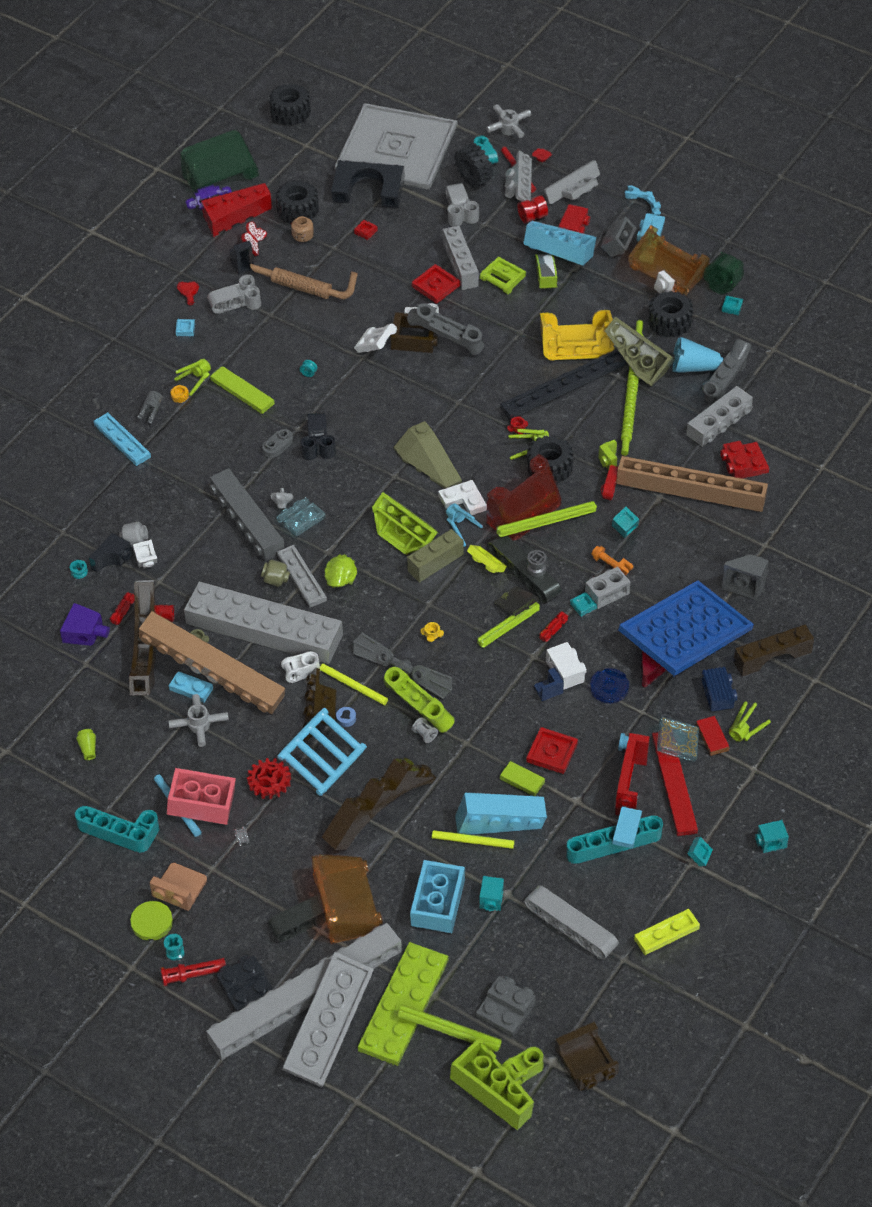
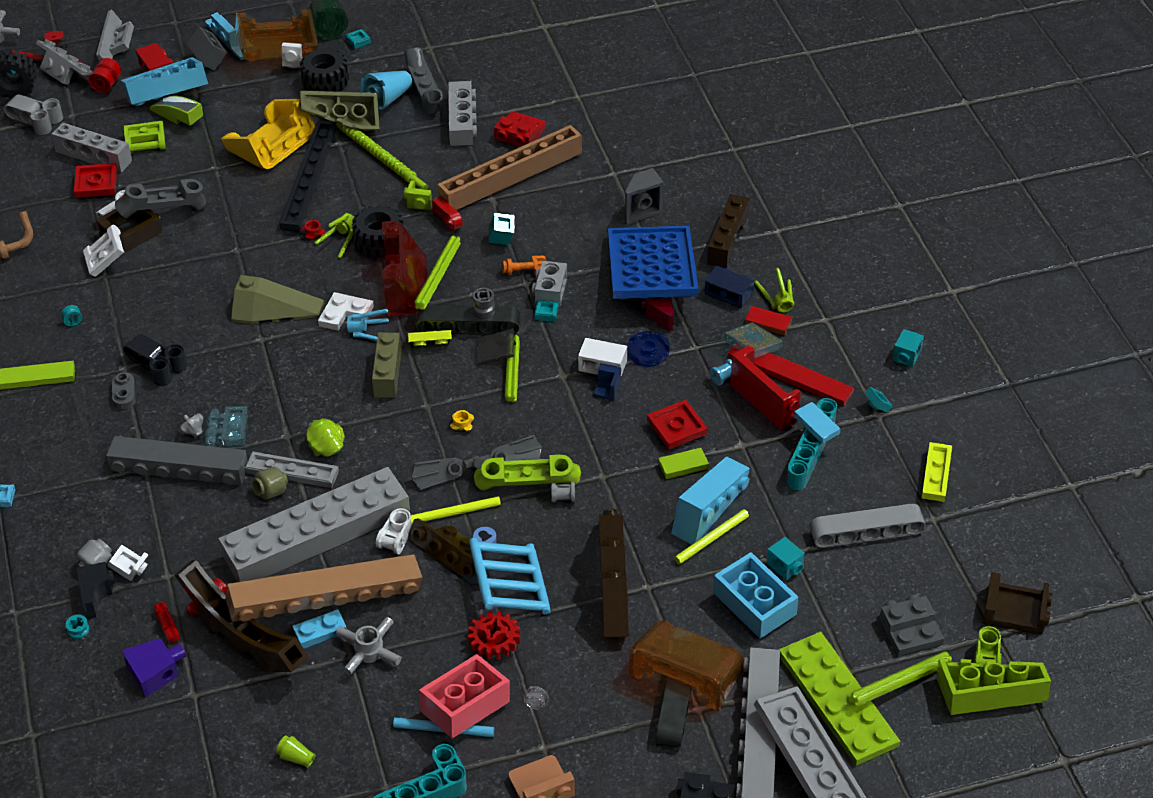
camera: 50 degrees left, 5 degrees down
lime wedge [372,492,438,555] -> none
red axle [539,611,568,642] -> none
medium azure piece [625,186,661,215] -> none

